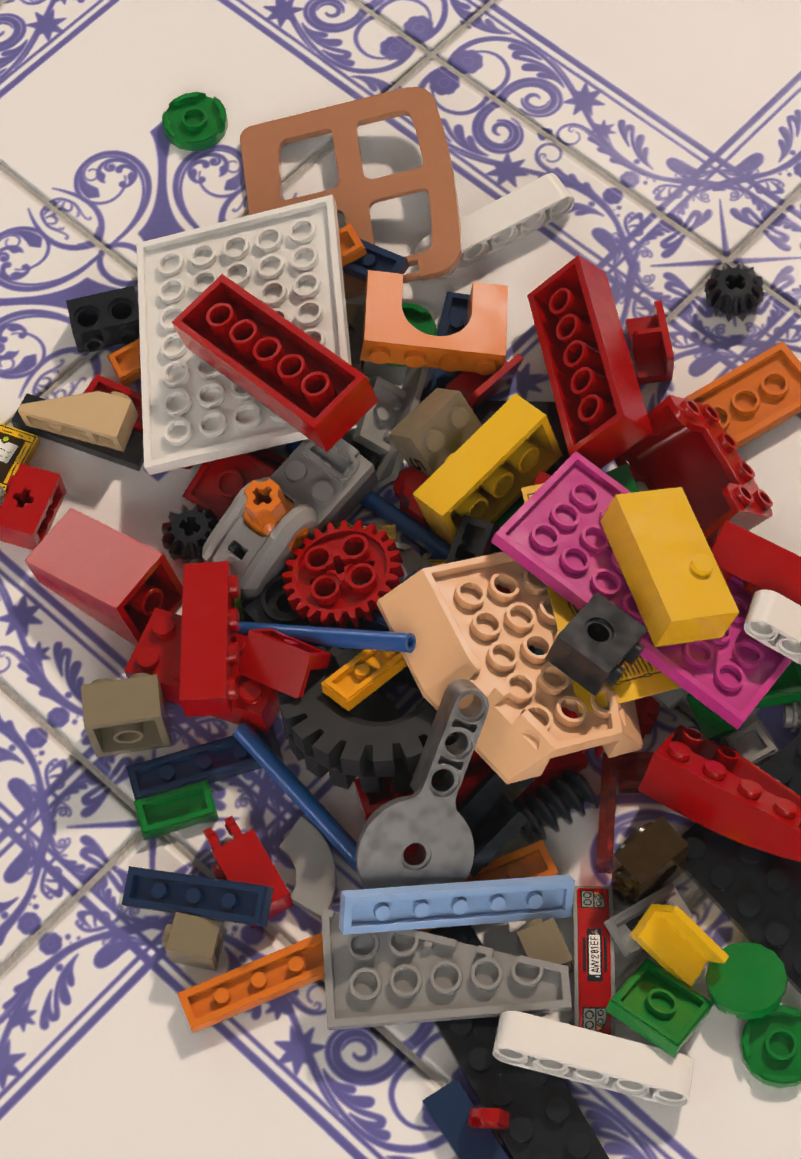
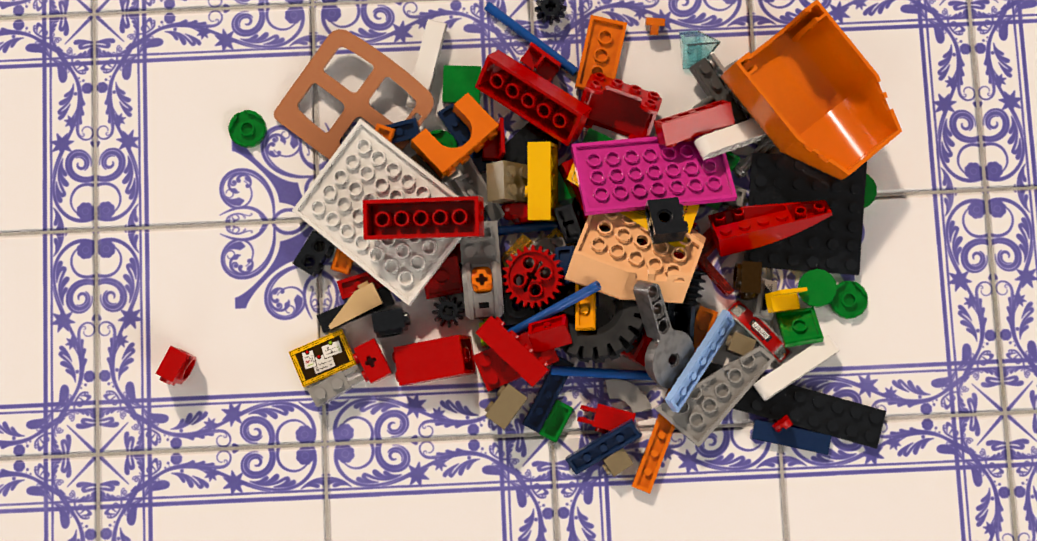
camera: 50 degrees left, 20 degrees up
yellow brick [600,487,739,647] -> none
none -> black brick [371,308,411,338]
none -> green tile [442,65,481,105]
none -> blue piece [484,2,579,76]

